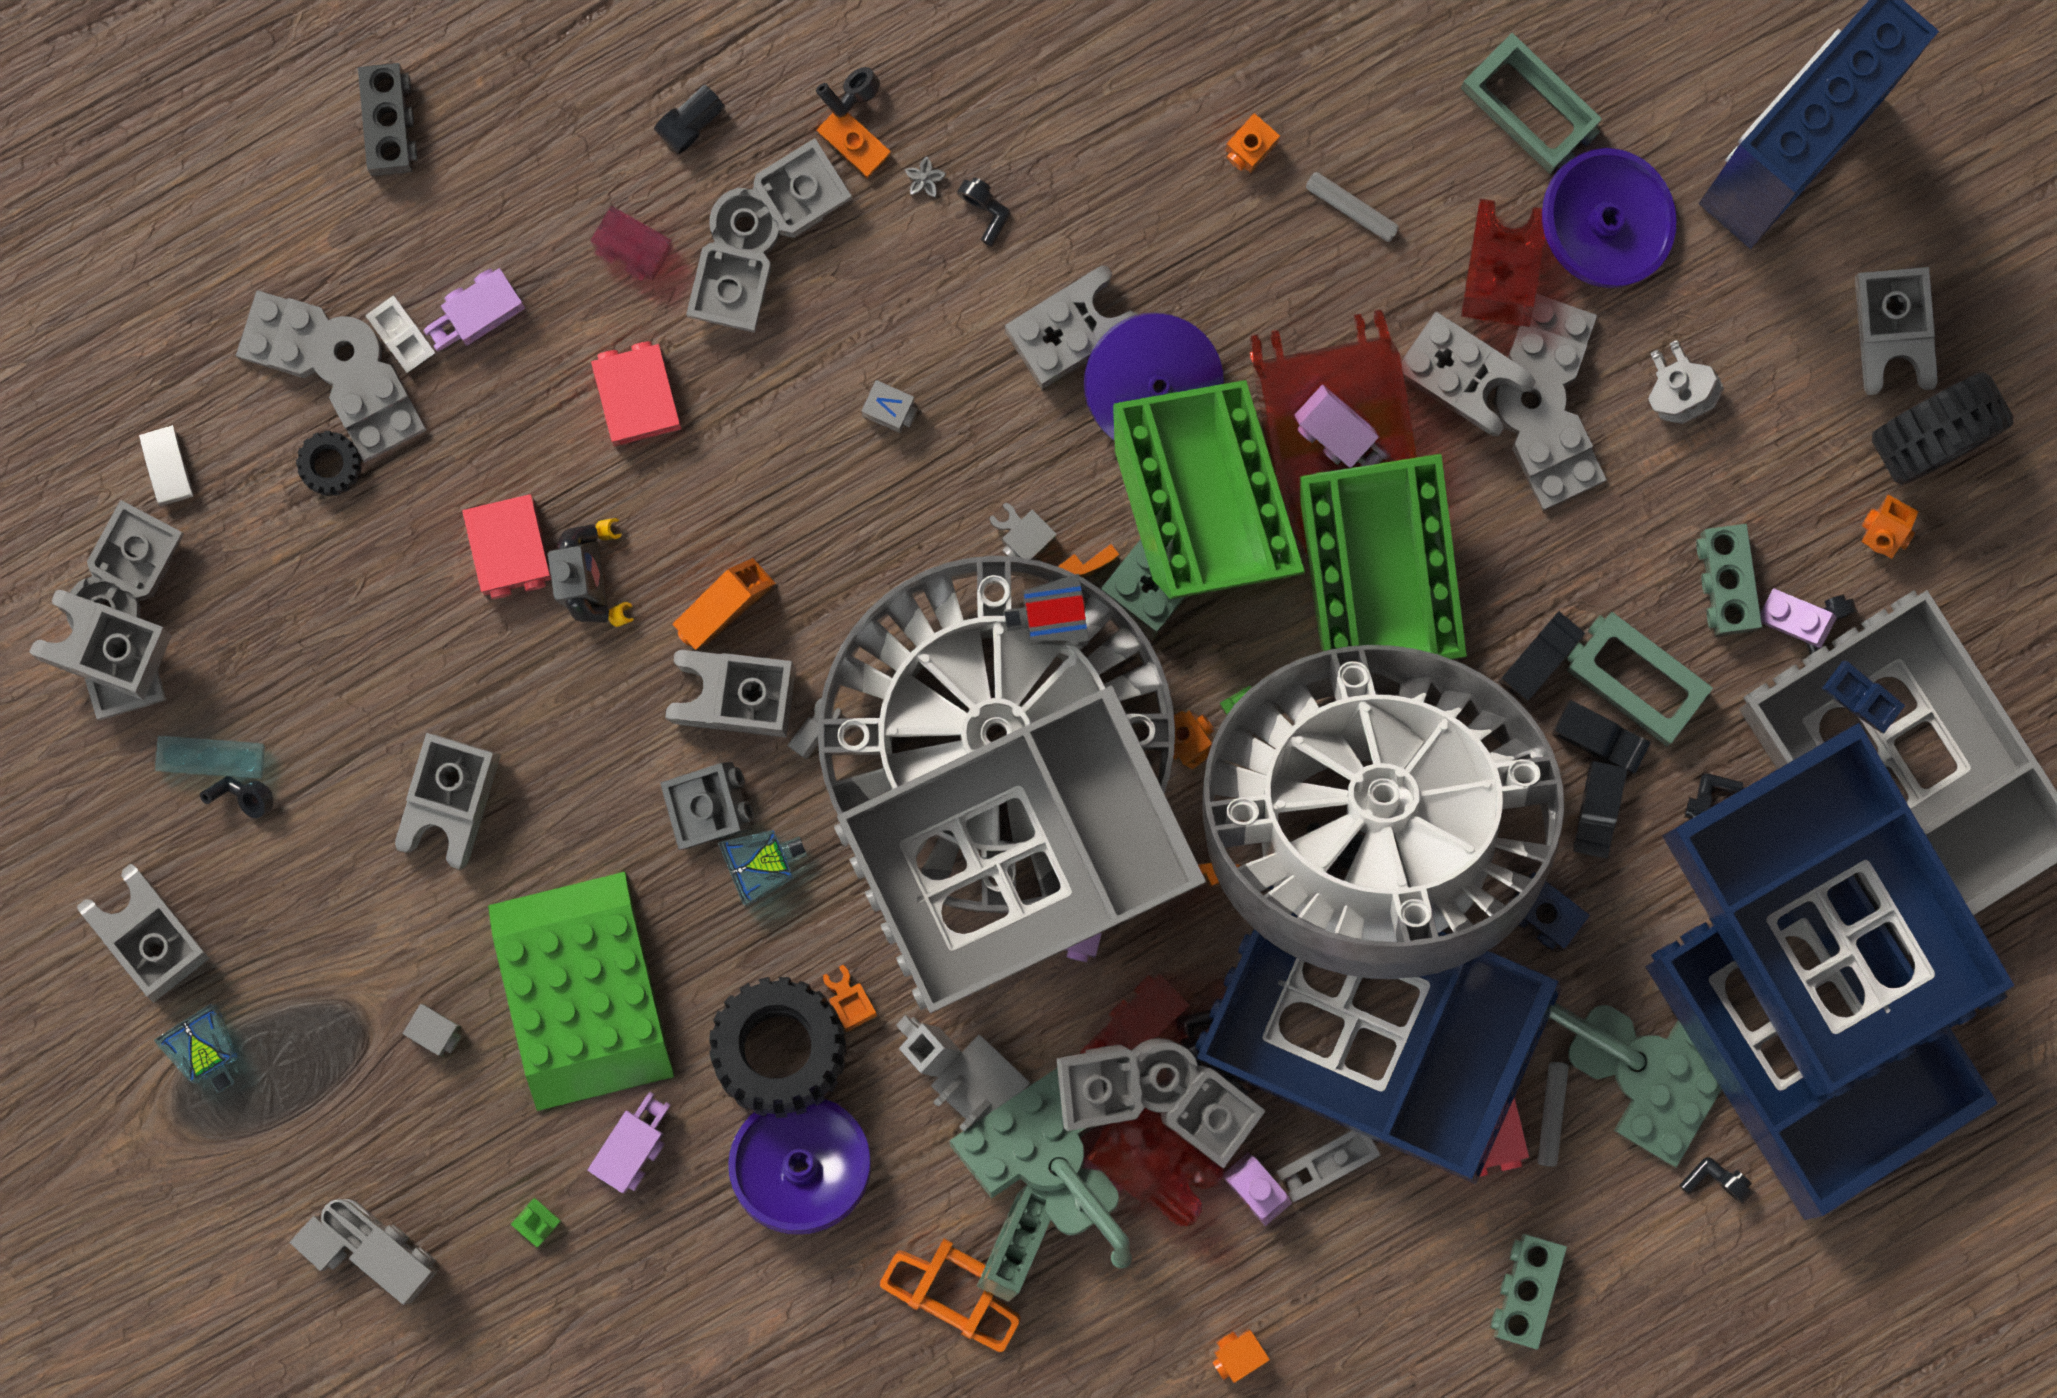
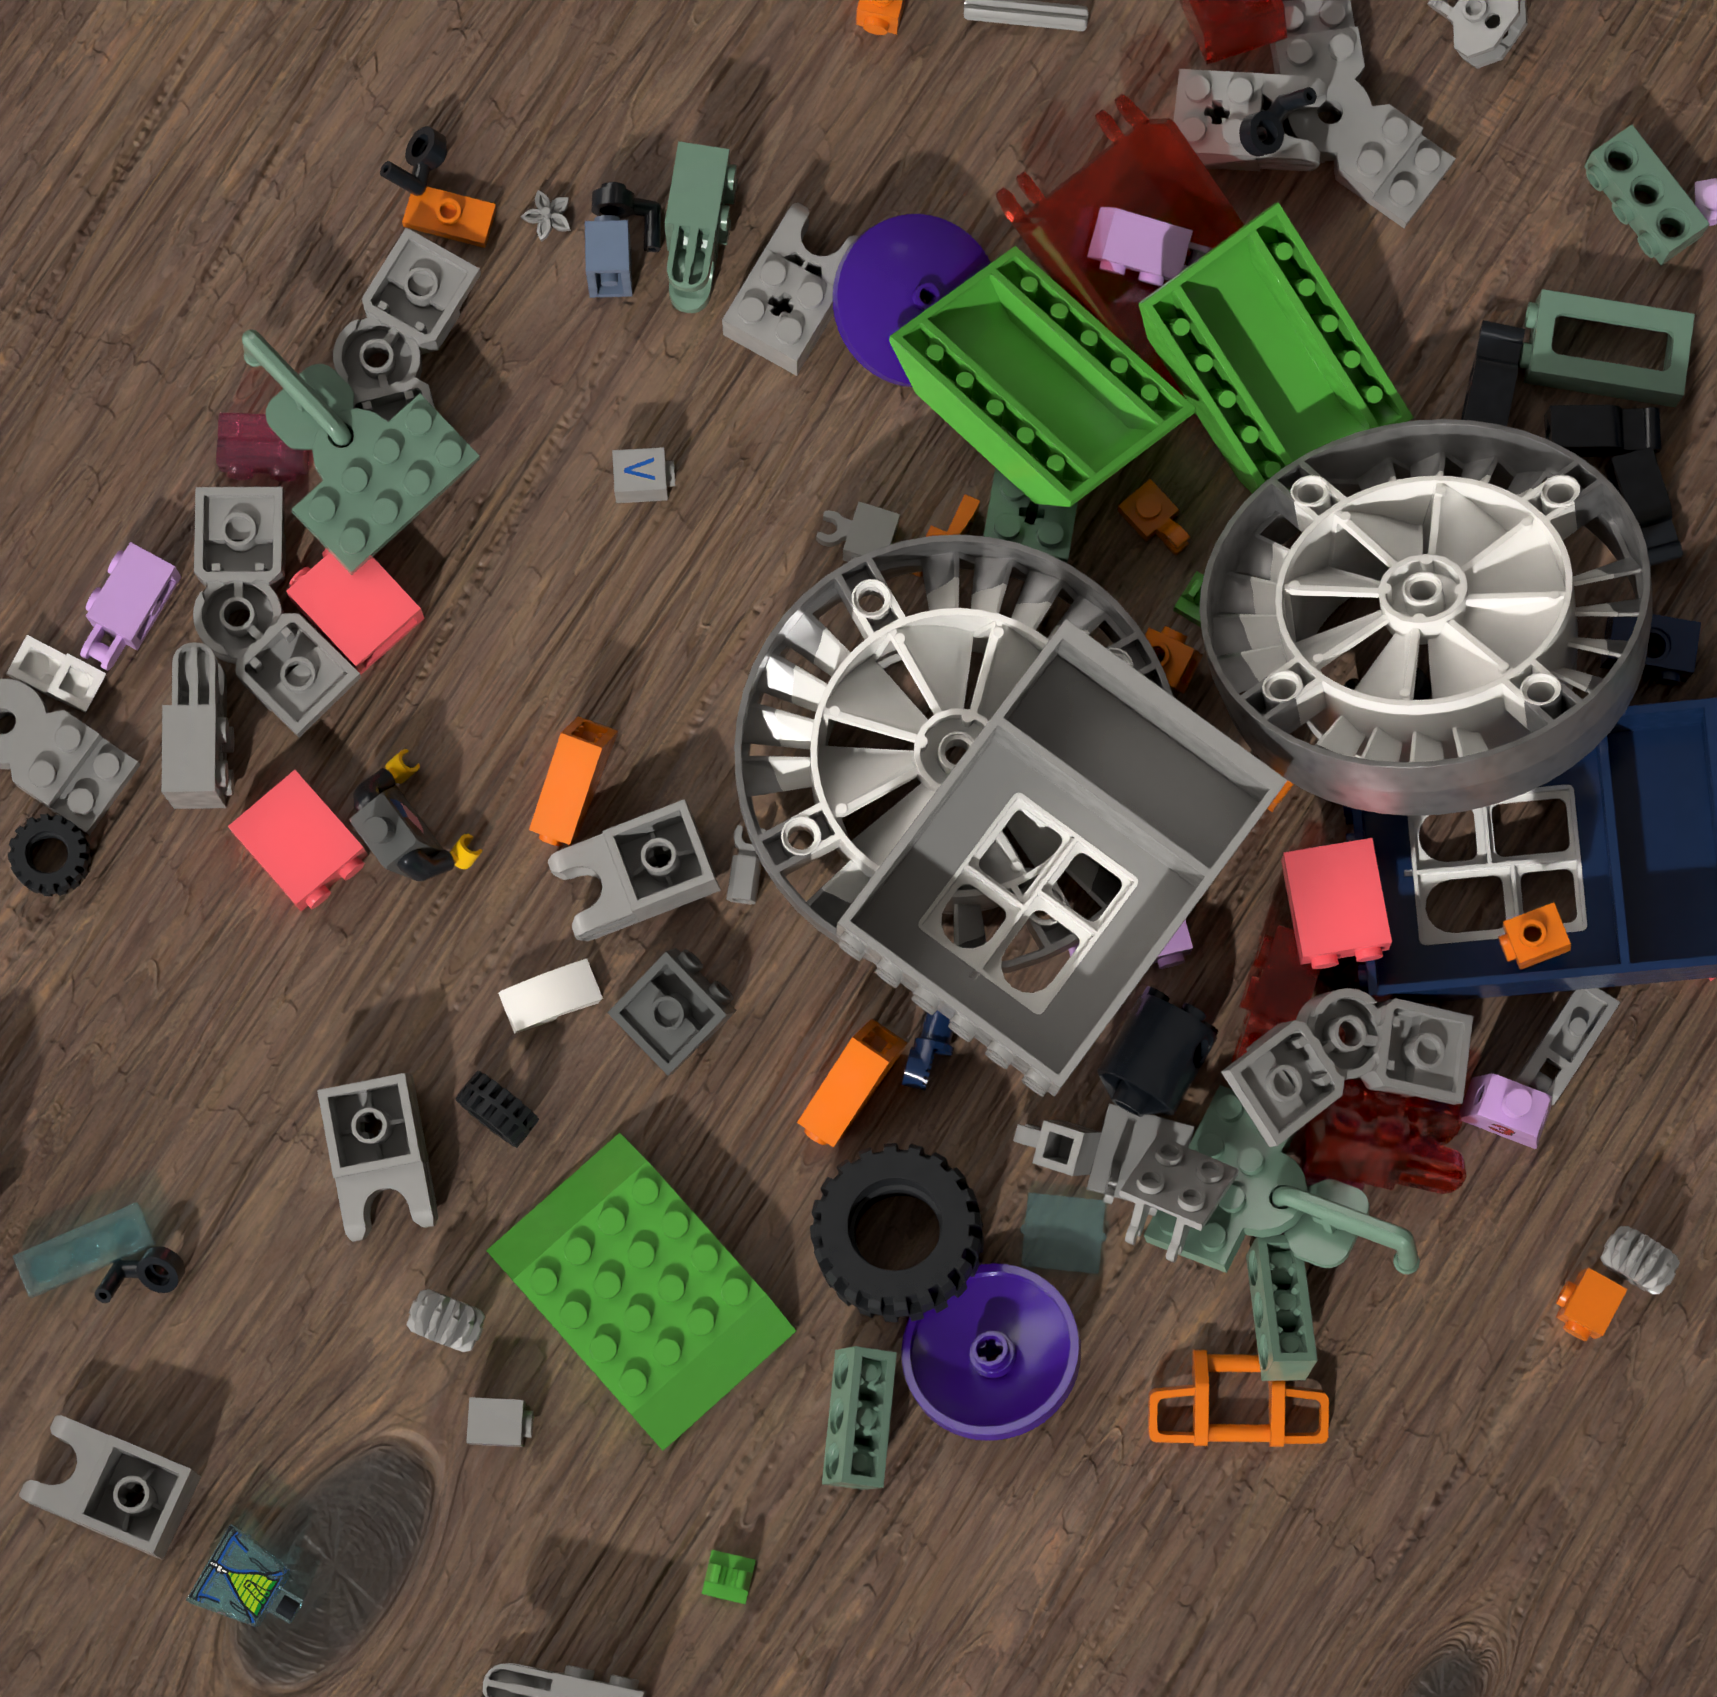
camera: 30 degrees left, 5 degrees down
lavender brick [587,1092,671,1194] -> none
black piece [654,84,725,155] -> none
torso [718,830,807,907] -> none
orange plate [823,965,877,1033] -> none
torso [1004,574,1089,646] -> none
none -> light grey brick [161,642,235,809]
none -> light grey plate [193,487,361,738]
none -> sand green plate [242,329,480,575]
none -> light grey gear [406,1289,485,1352]
none -> black tyre [455,1071,539,1148]
none -> white slope [499,958,603,1034]
none -> sand blue brick [585,215,632,298]
none -> sand green brick [665,141,738,313]
none -> orange slope [797,1019,908,1147]
none -> sand green brick [822,1346,897,1490]
none -> dark blue connector [902,1010,954,1091]
none -> clear light blue piece [1020,1193,1106,1274]
none -> black cylinder [1097,986,1219,1117]
none -> orange plate [1118,479,1190,555]
none -> light grey plate [1119,1135,1239,1263]
none -> black plate [1239,87,1317,157]
none -> coral brick [1281,838,1392,969]
none -> orange brick [1498,902,1571,970]
none -> light grey gear [1600,1226,1680,1295]

